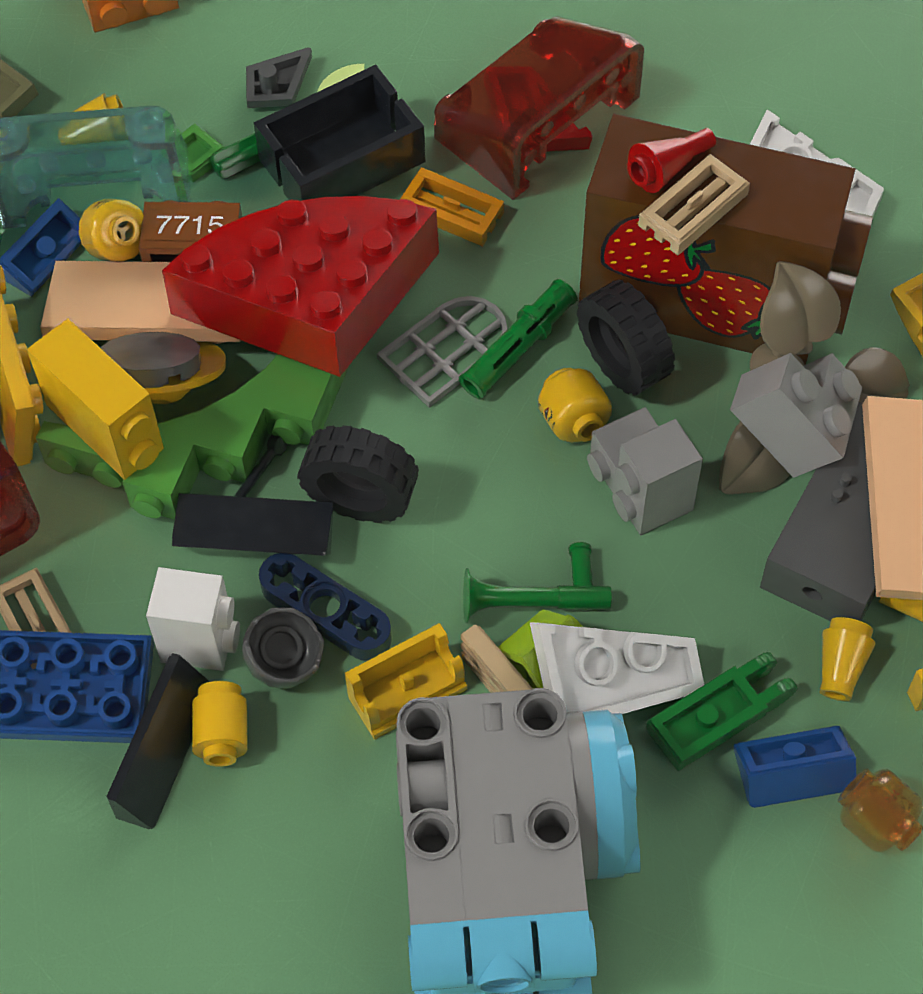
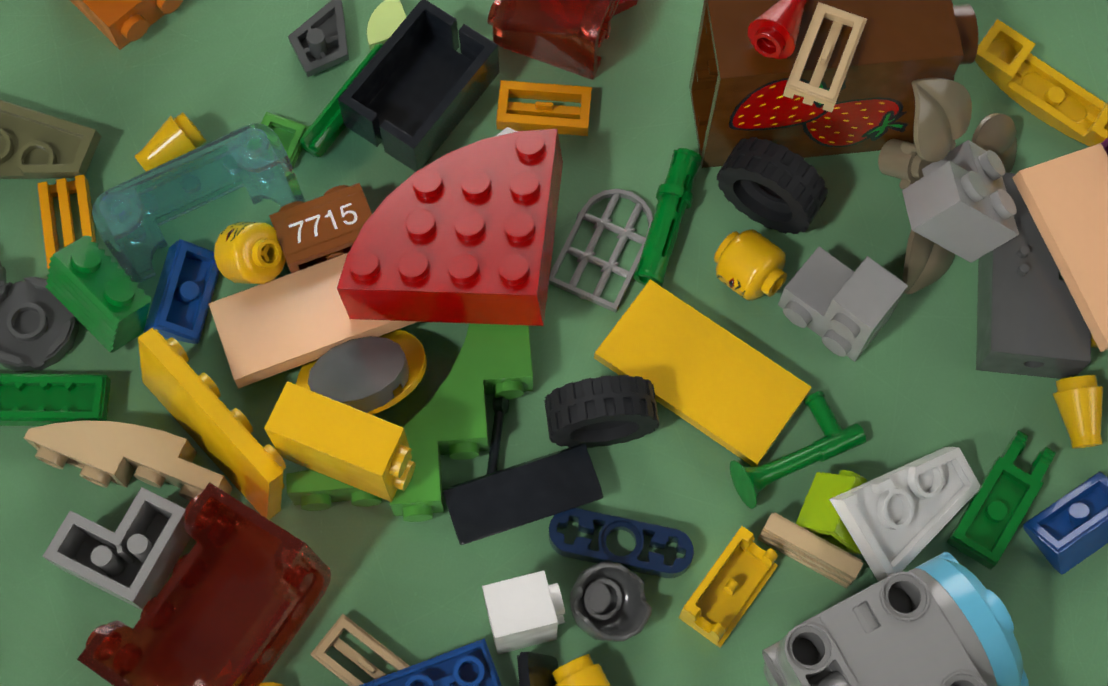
camera: 25 degrees left, 10 degrees up
none -> yellow tile [594,279,812,467]

